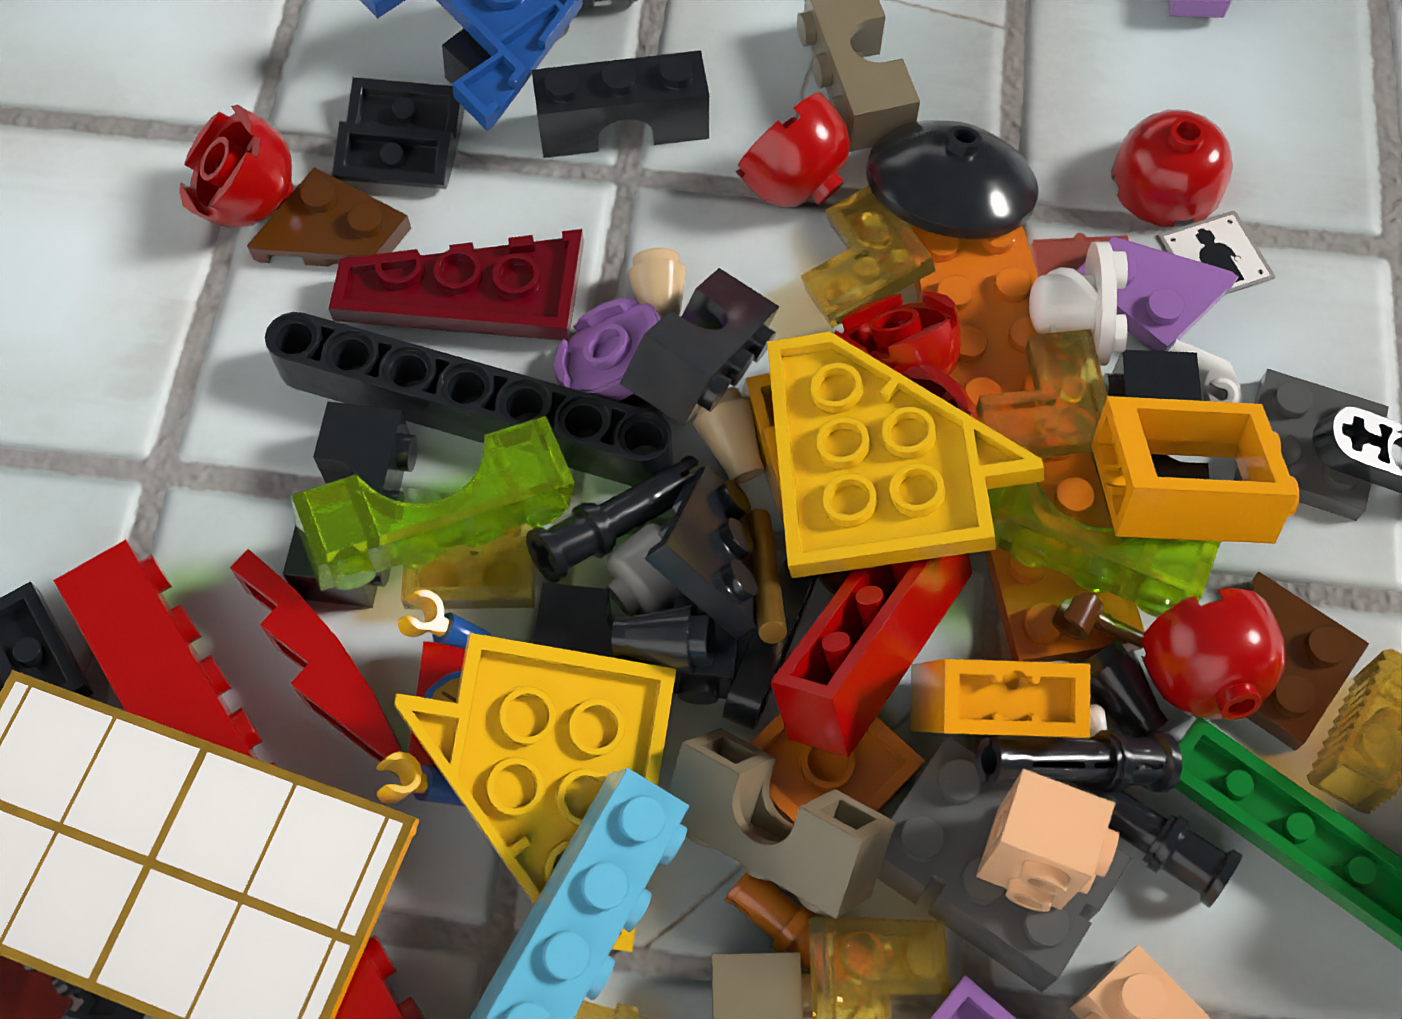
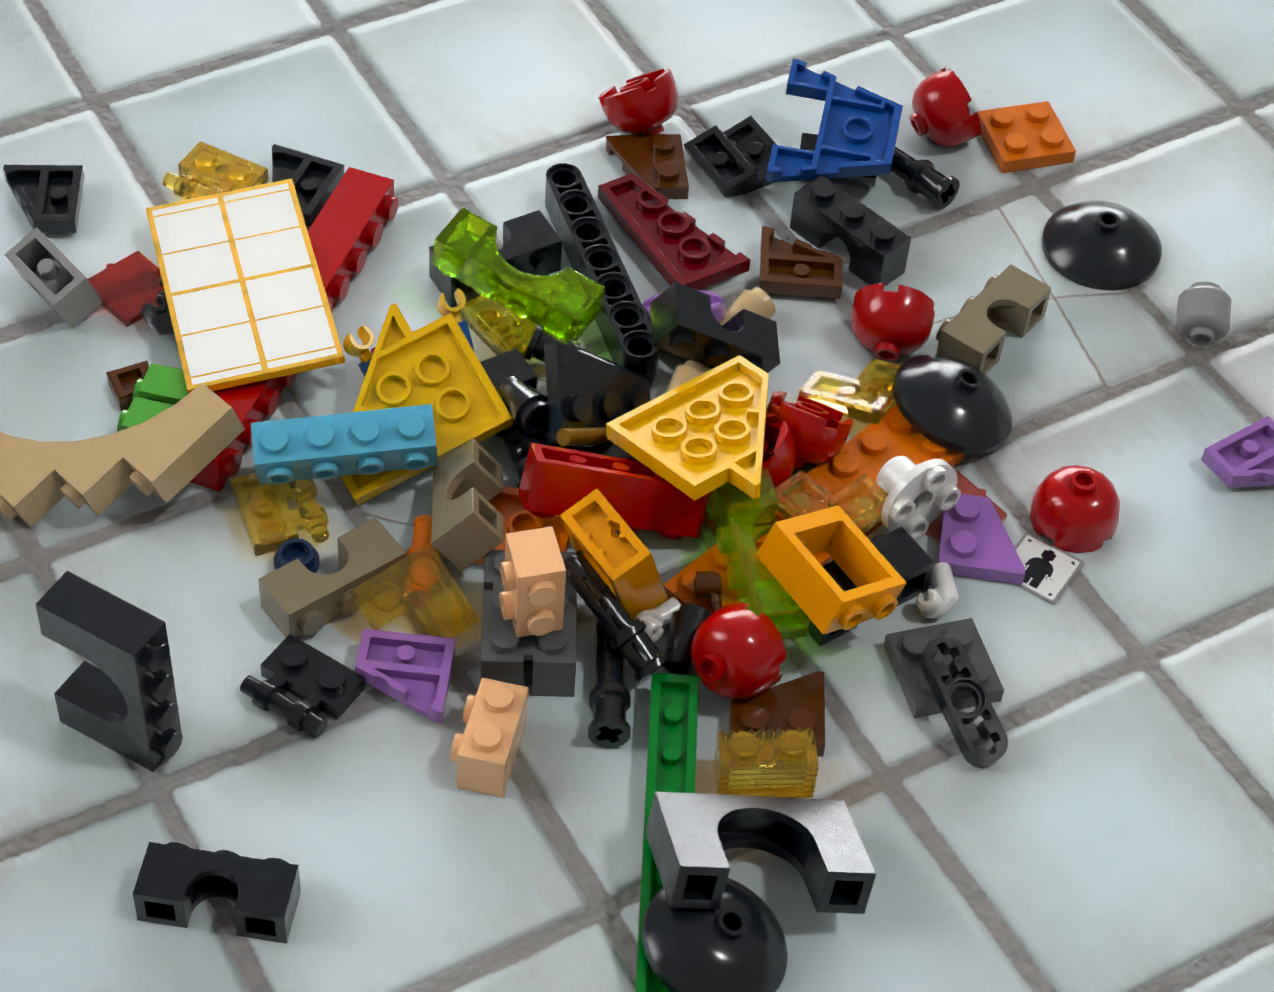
camera: 50 degrees right, 15 degrees down
red slope [230,549,404,779] -> none
none -> reddish brown wing [759,226,842,298]

